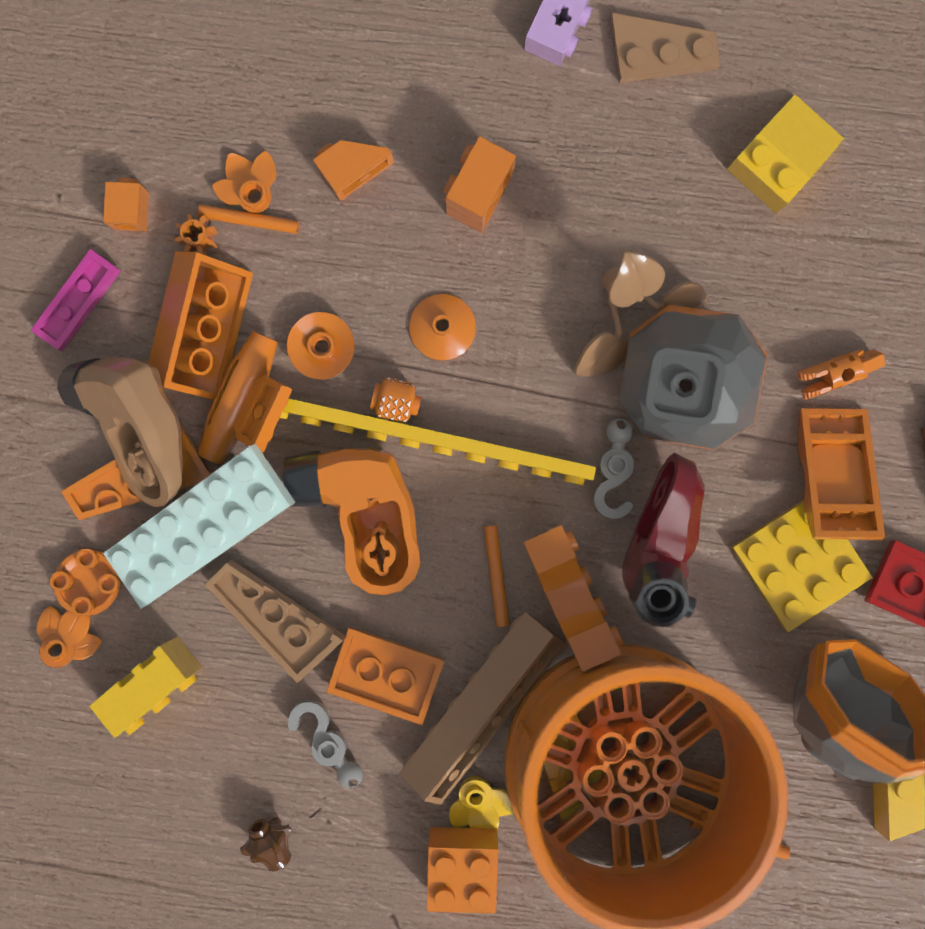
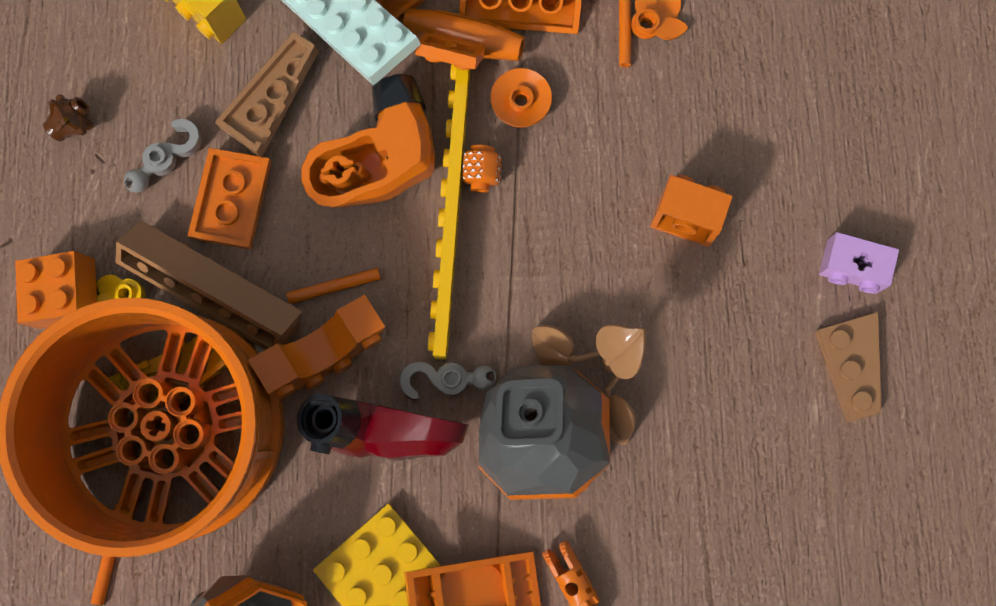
camera: 85 degrees right, 10 degrees down
orange slope [313,140,394,201] -> none
orange dish [409,294,476,361] -> none
yellow slope [727,94,845,213] -> none

